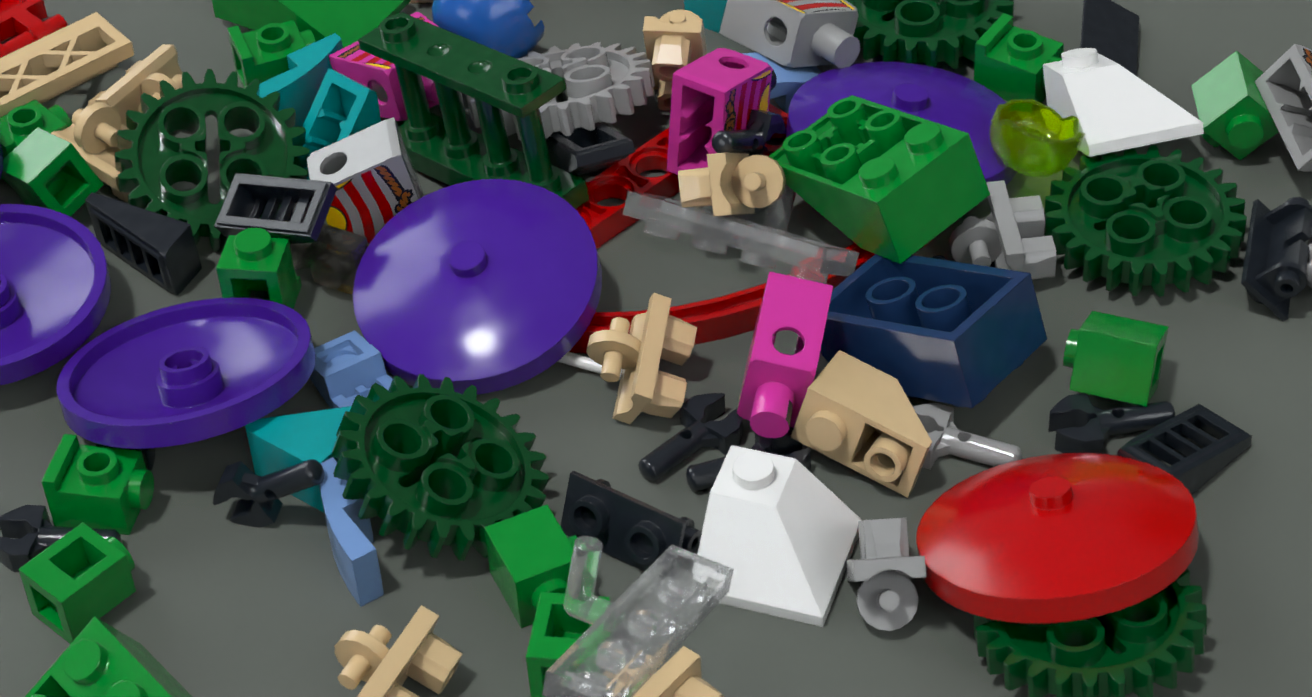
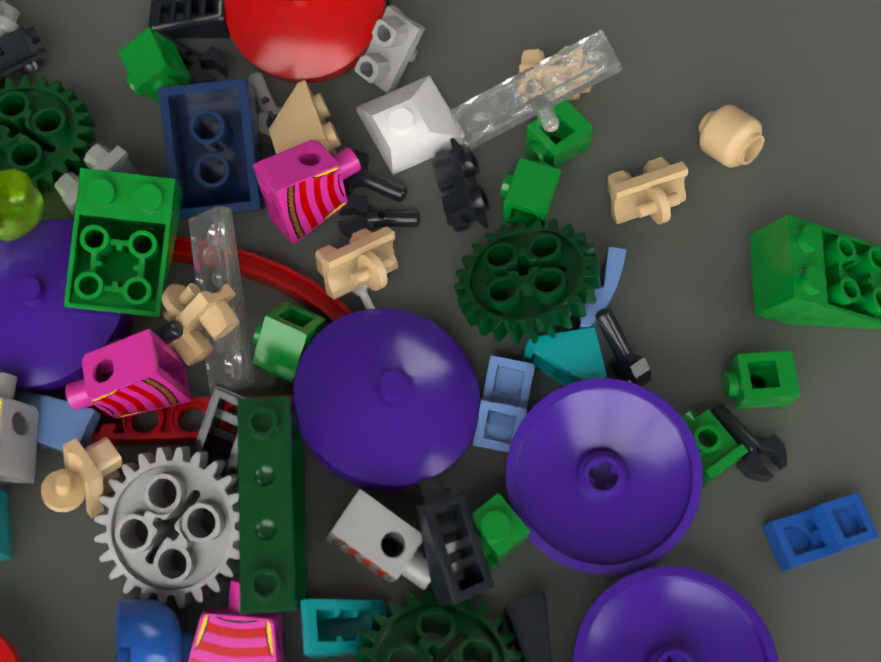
camera: 140 degrees left, 25 degrees up
none -> green brick [252,301,326,382]

